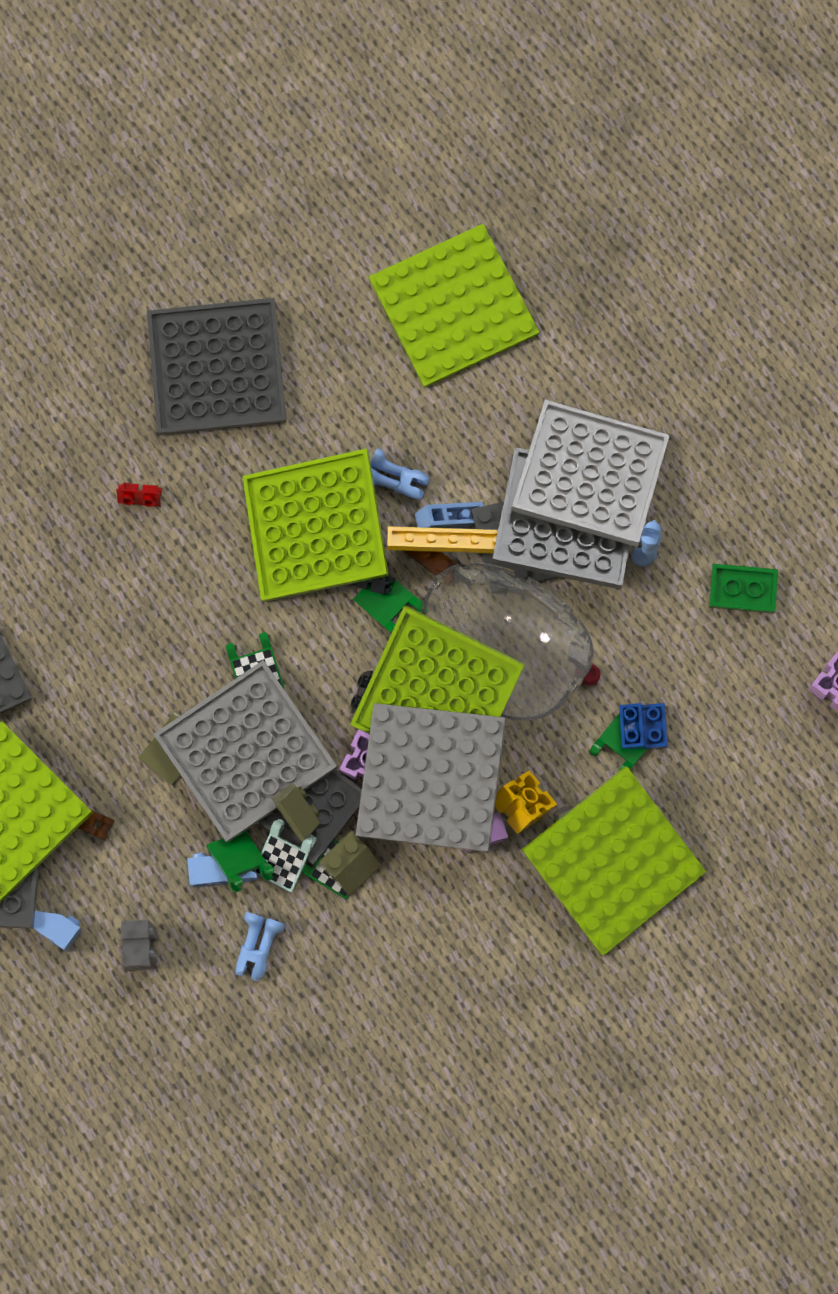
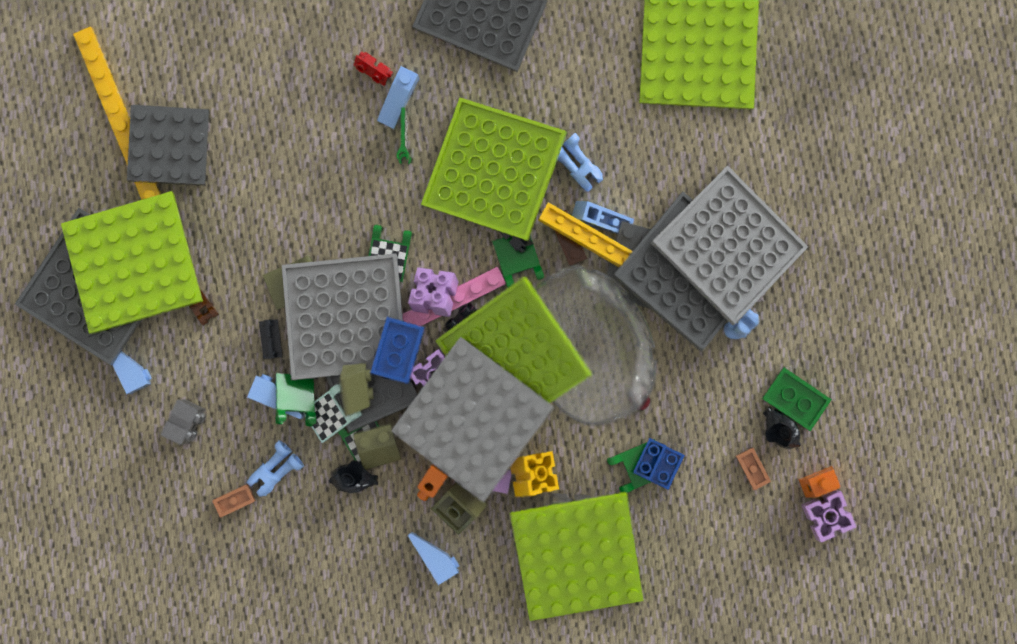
camera: 25 degrees right, 10 degrees up
none -> nougat plate [212,484,256,518]
none -> black hinge [259,319,283,359]
none -> black hair [329,460,378,493]
none -> blue plate [370,317,425,384]
none -> light blue slope [377,66,419,129]
none -> green flag [396,107,411,165]
none -> bright pink plate [403,267,506,326]
none -> lavender brick [408,267,459,317]
none -> light blue slope [408,532,460,585]
none -> orange torso [417,464,448,501]
none -> olive slope [431,482,488,535]
none -> nougat plate [735,447,771,491]
none -> black hair [763,407,801,449]
none -> orange torso [798,466,841,498]

